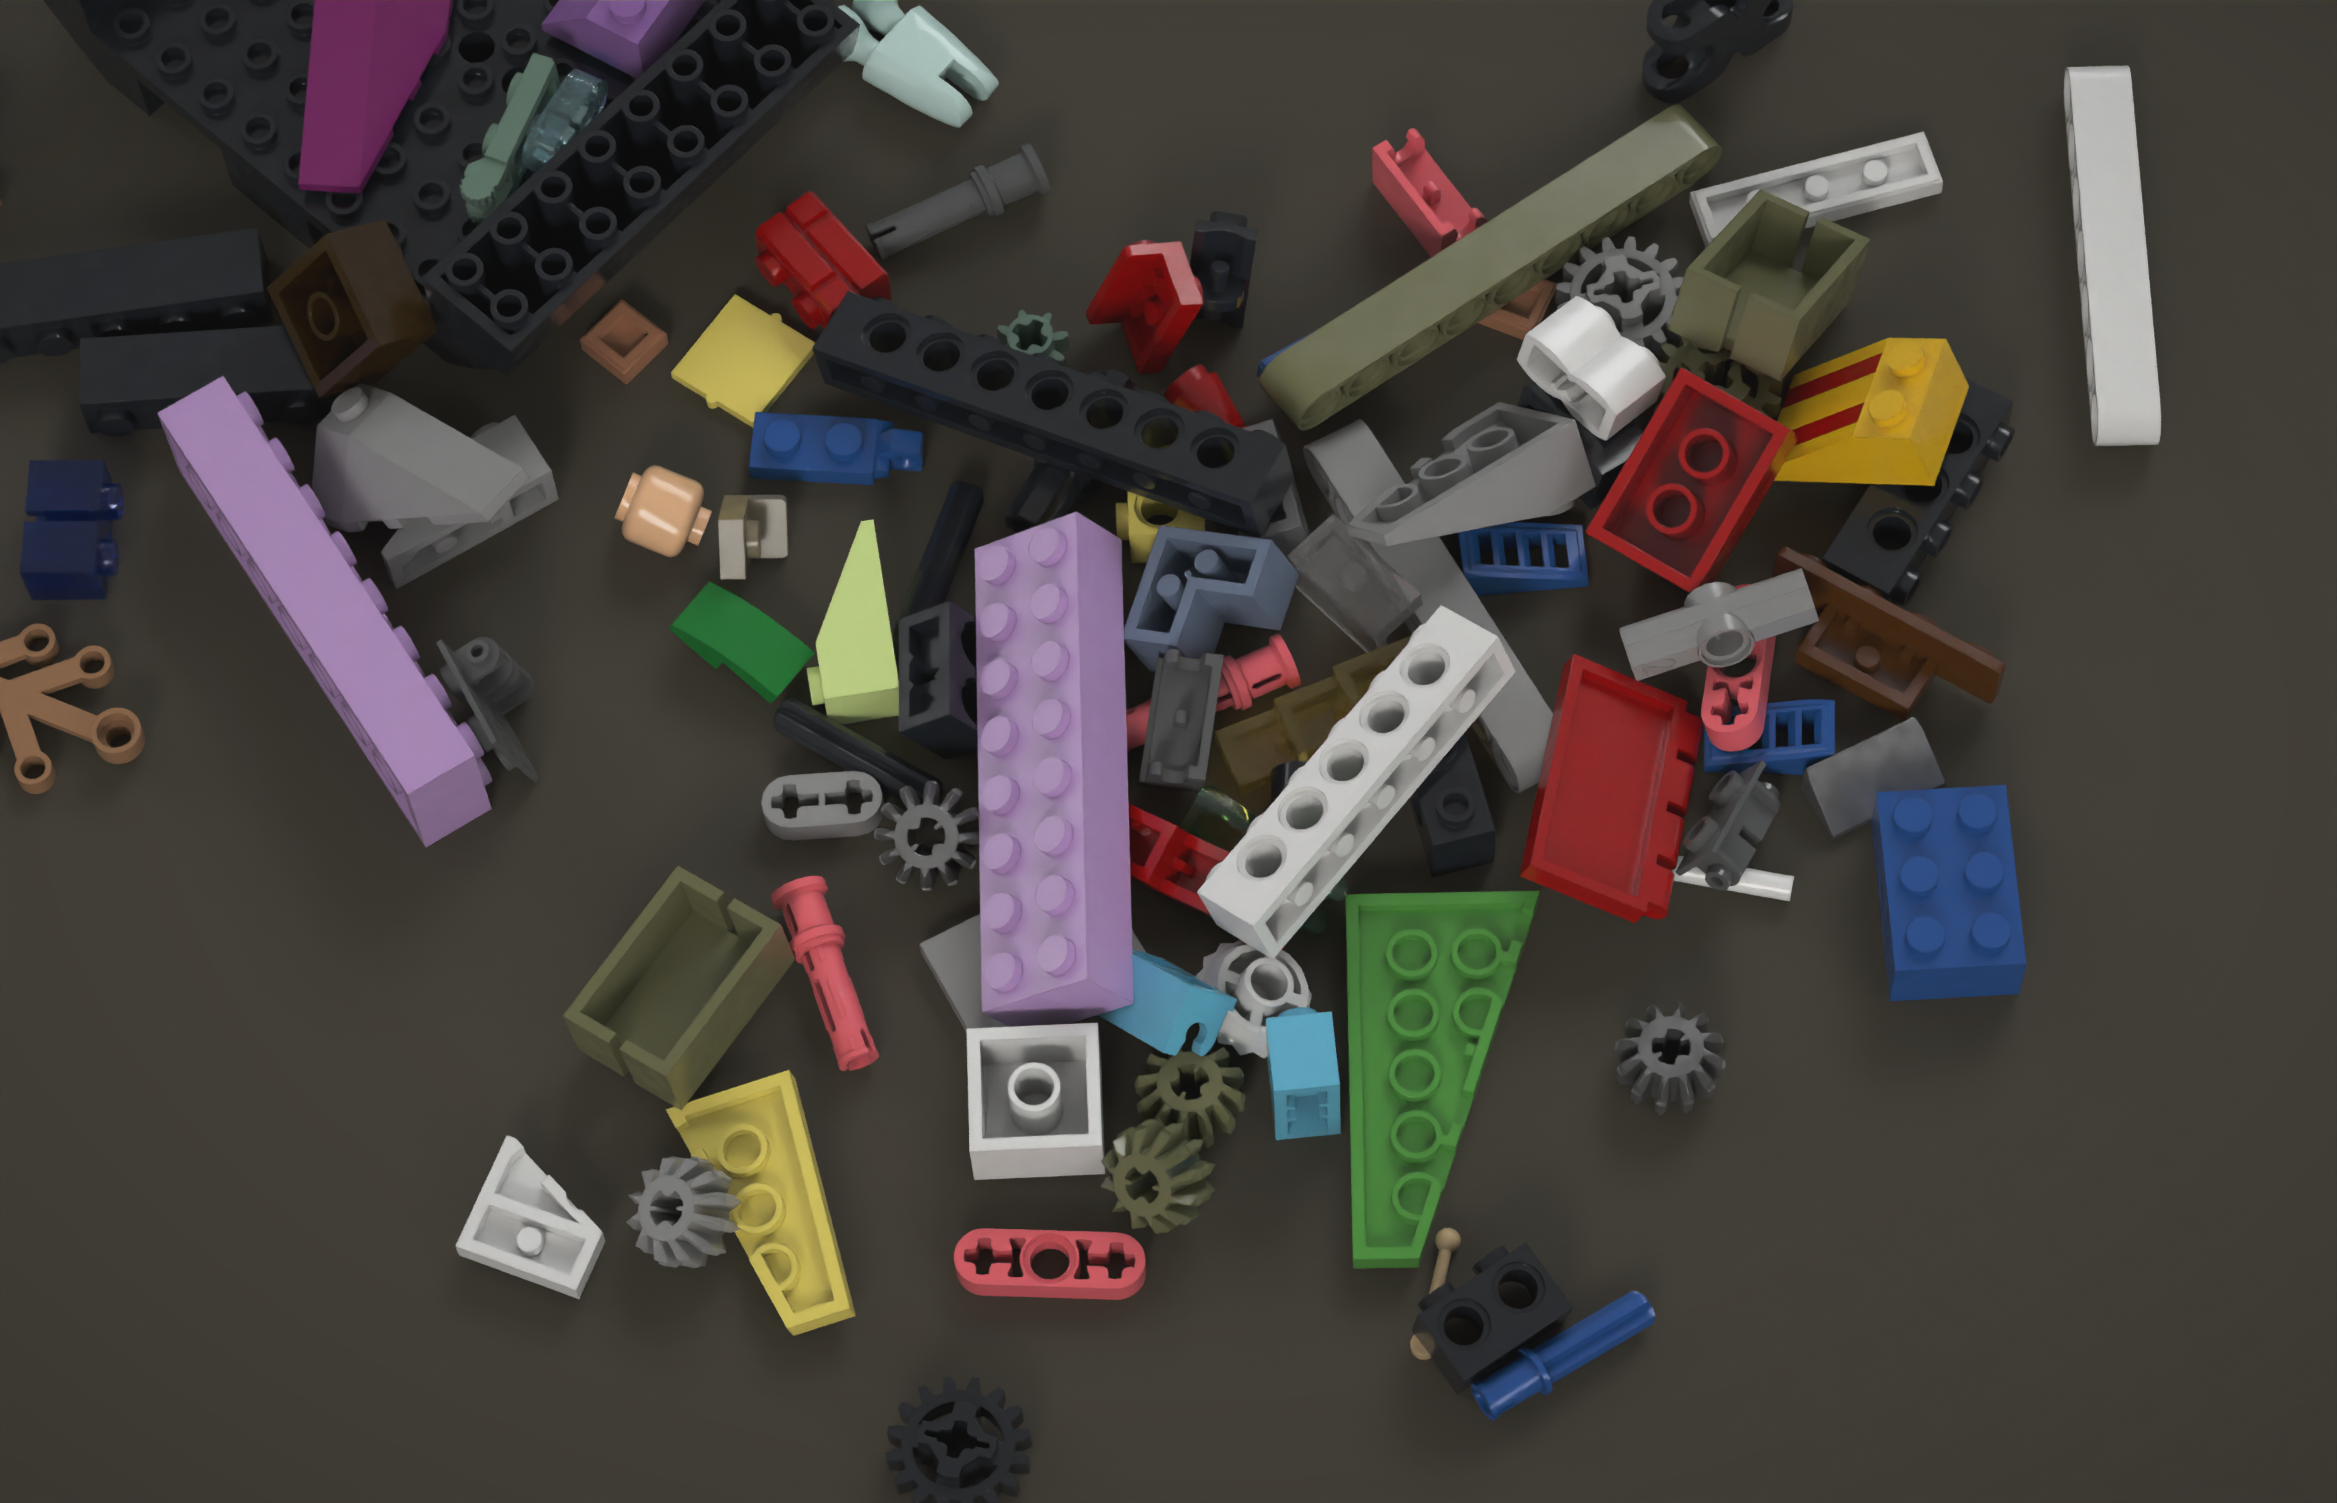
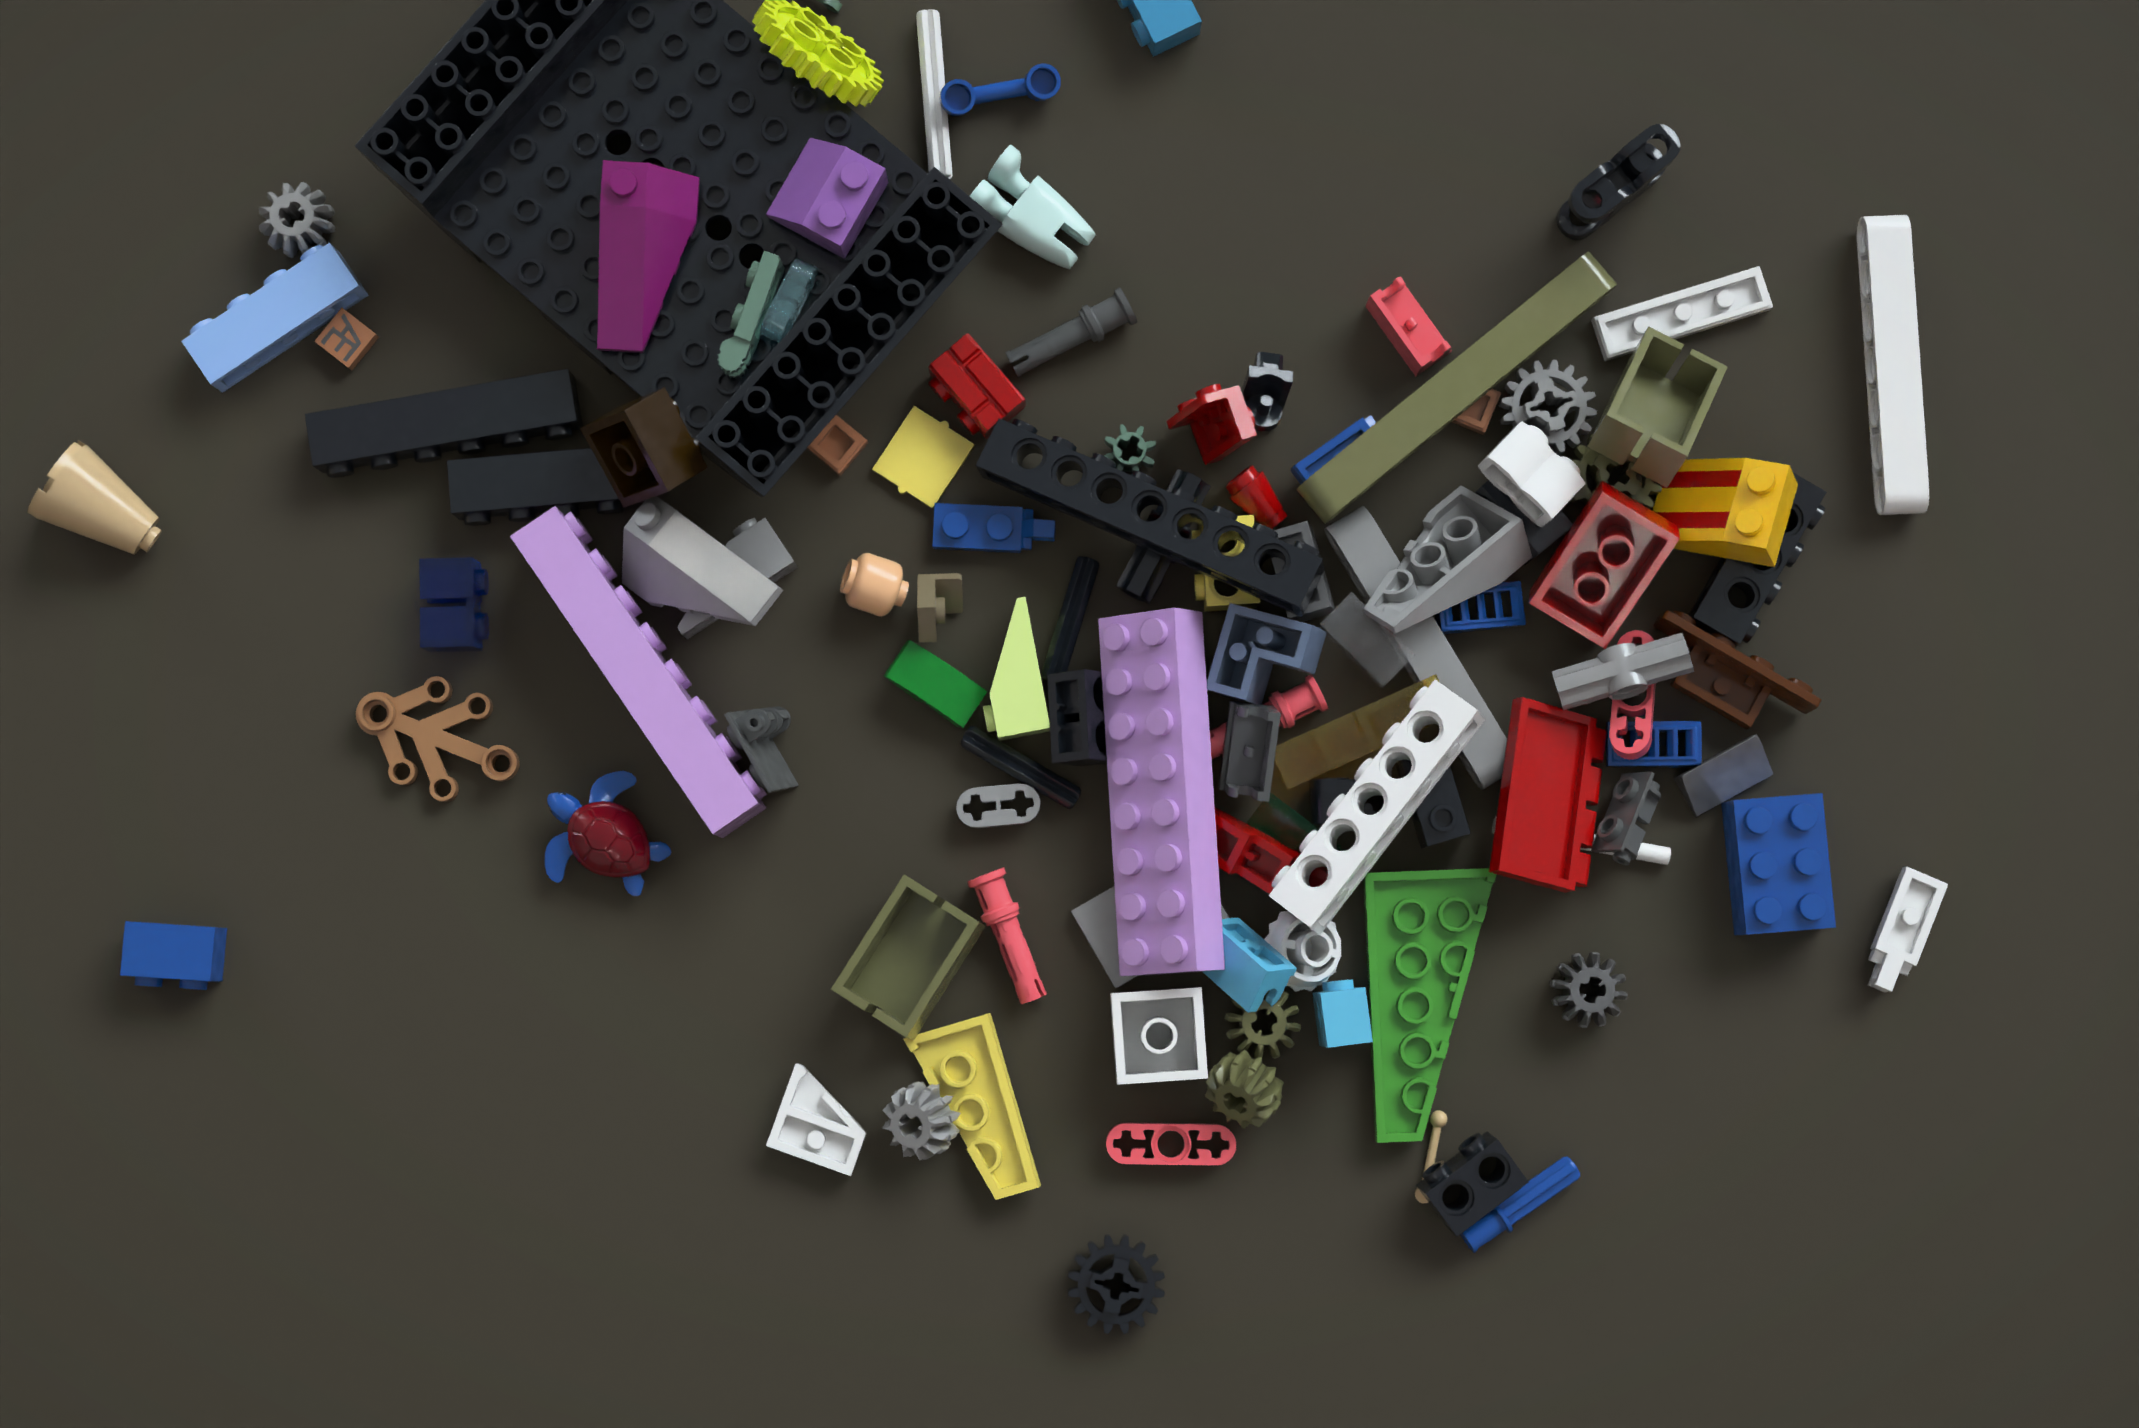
camera: 10 degrees left, 20 degrees up
flat silver gear [874,781,979,891] -> none
none -> animal [545,771,672,896]
none -> white hinge [1868,866,1948,992]

